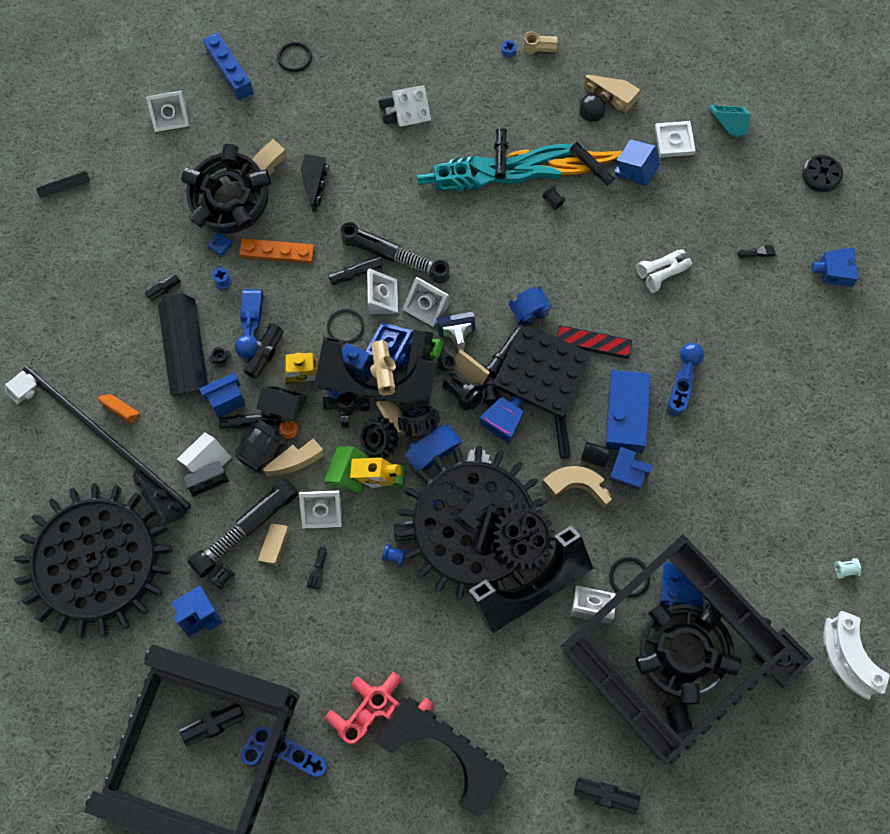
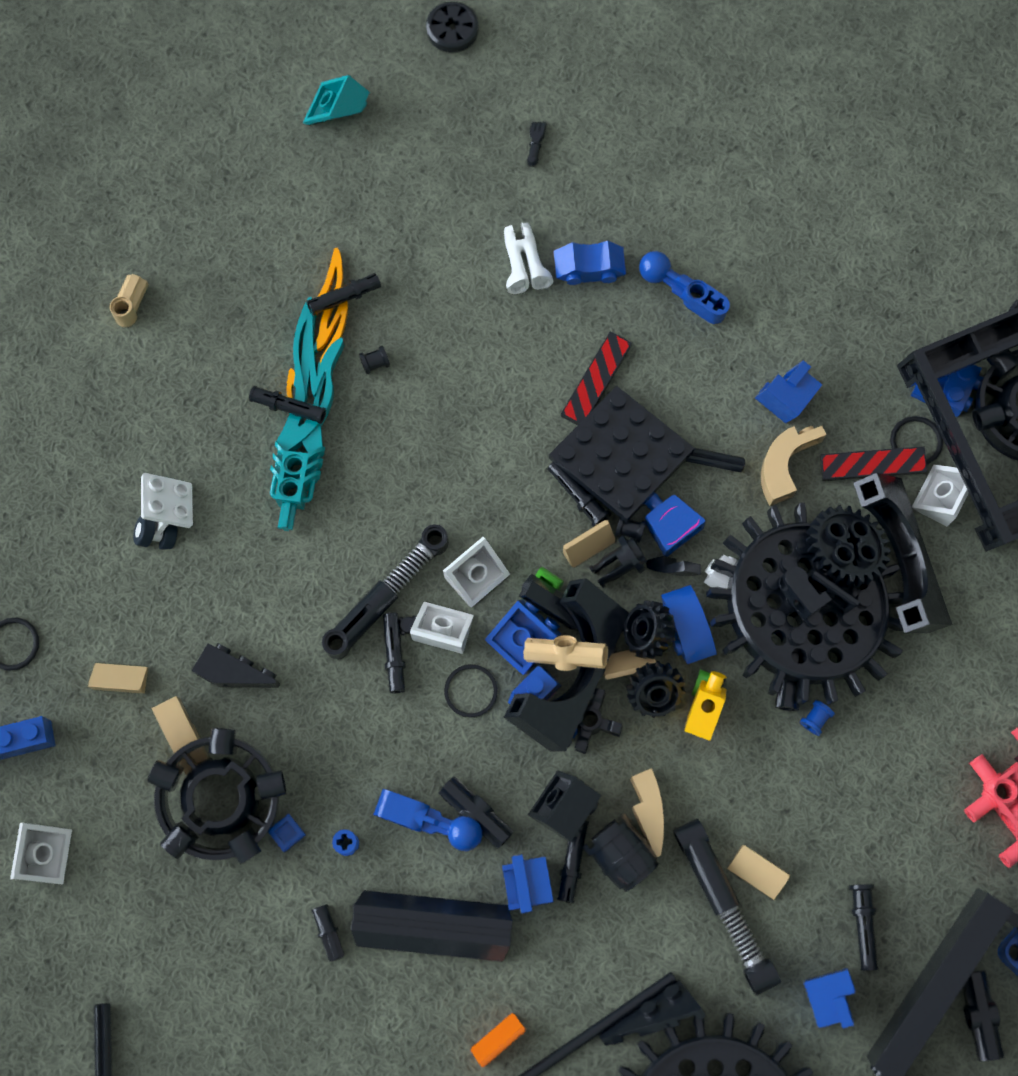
camera: 70 degrees left, 5 degrees up
white slope [177,433,232,473] -> none
black slope [184,462,229,497] -> none
black plate [209,347,231,367] -> none
black bush [209,563,235,589] -> none
orange plate [239,238,314,264] -> none
orange plate [279,421,298,439] -> none
yellow torso [284,353,318,384] -> none
white slope [299,491,342,529] -> none
black piece [307,547,327,590] -> none
bright green slope [323,447,371,495] -> none
piece [436,312,476,352] -> none
black plate [437,354,455,372] -> none
blue bush [501,40,517,57] -> none
blue brick [508,286,551,325] -> none
black hair [579,94,606,122] -> none
black piece [581,441,610,468] -> none
tan slope [584,75,640,113] -> none
blue brick [604,370,651,453] -> none
blue plate [614,139,660,186] -> none
white plate [654,121,696,158] -> none
blue torso [811,247,858,287] -> none
light aqua bush [835,558,861,579] -> none
none -> tan slope [88,663,148,694]
none -> blue brick [554,241,626,285]
none -> black slope [646,556,701,576]
none -> tile [820,446,927,481]
none -> black pin [849,884,878,971]

